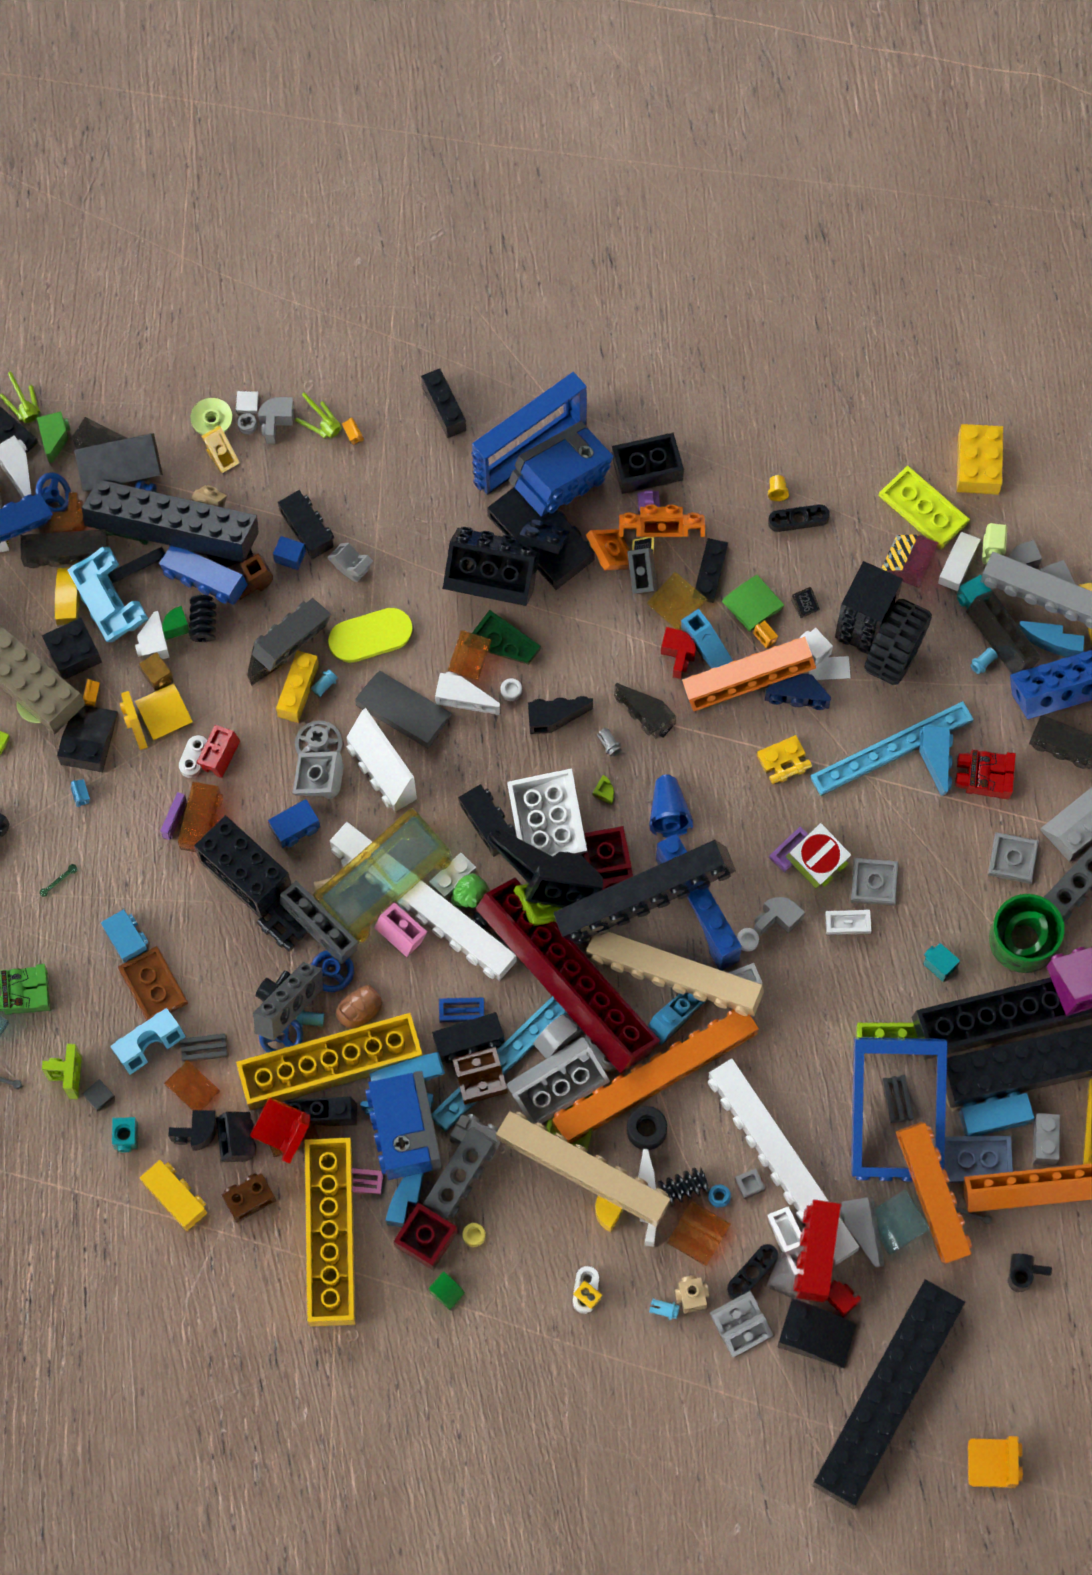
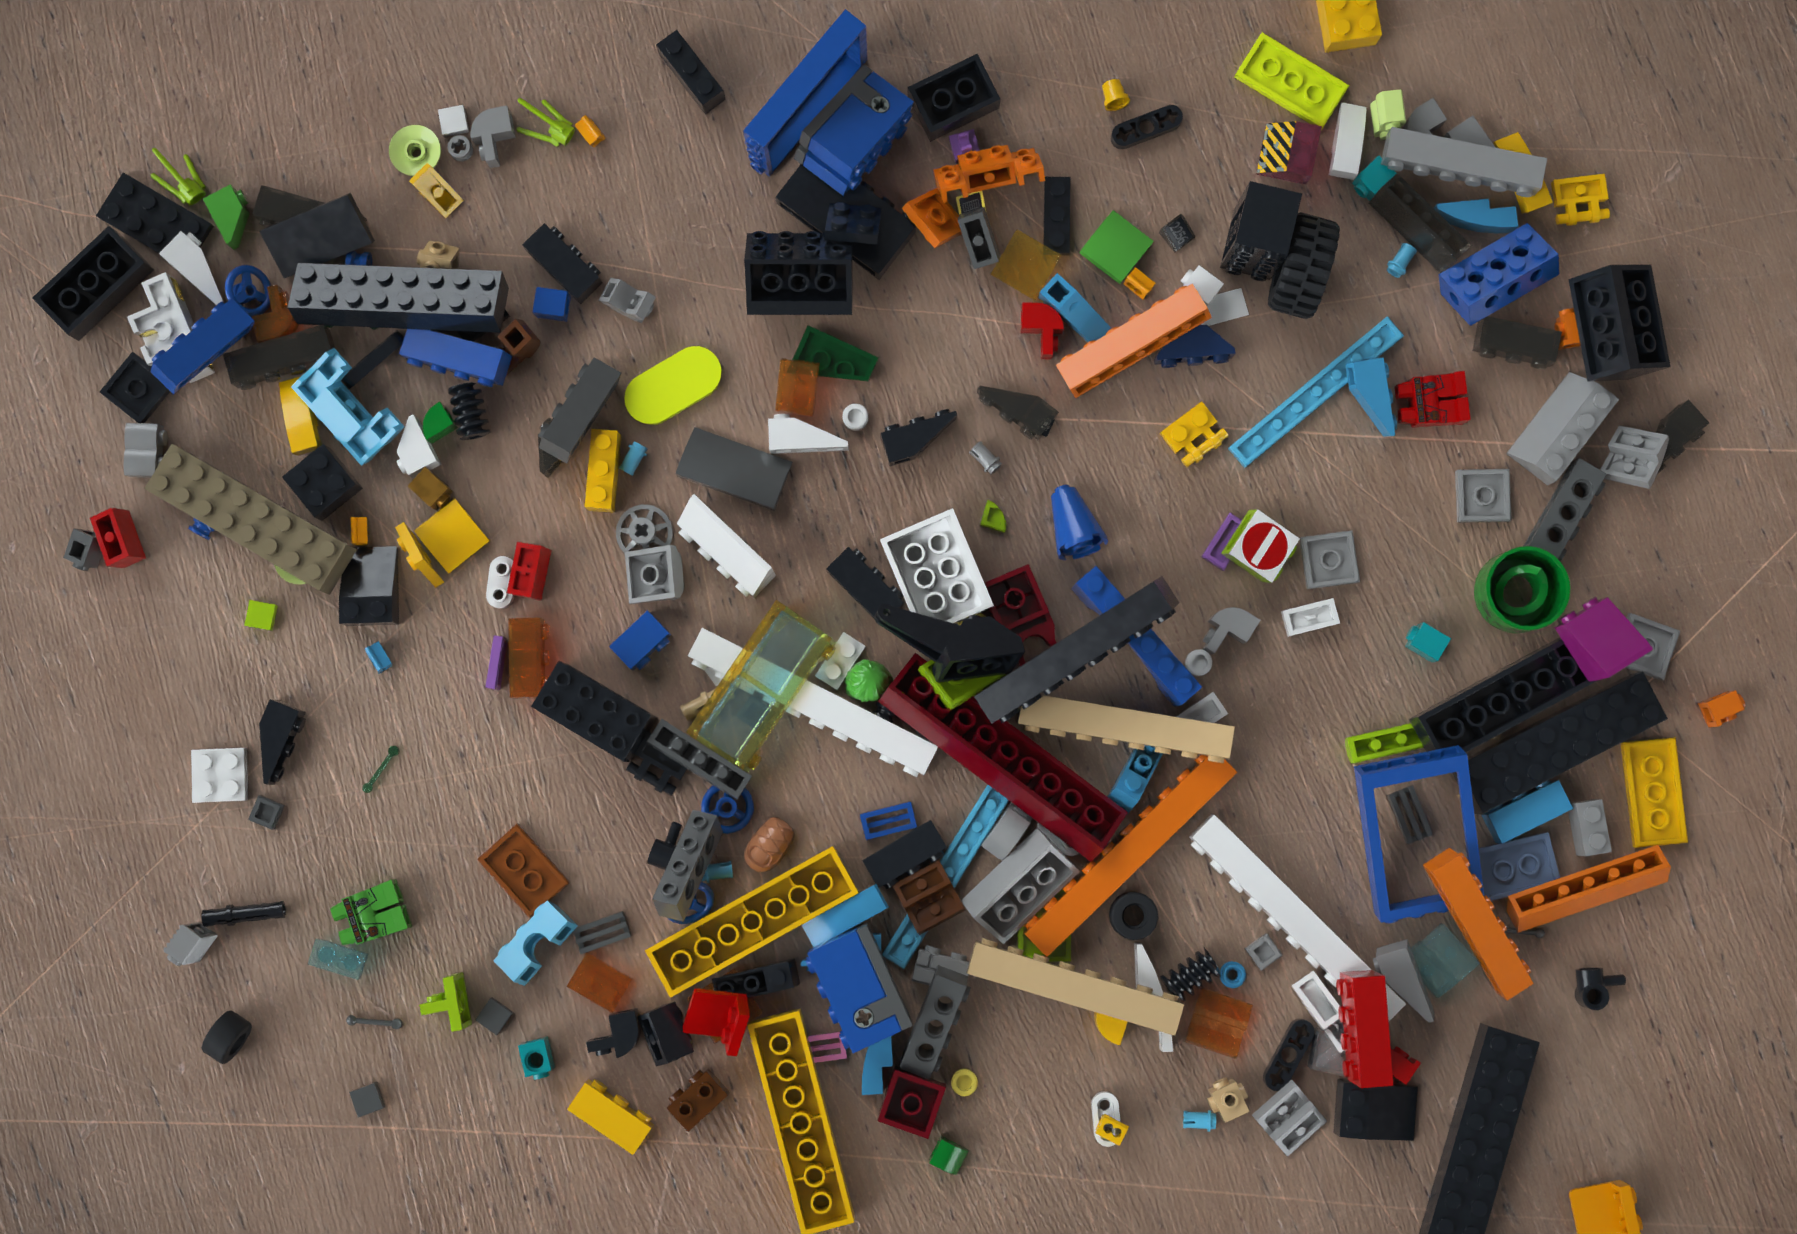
camera: 15 degrees left, 15 degrees up
dark azure brick [101,909,149,963] -> none
bright pink brick [374,902,427,957] -> none

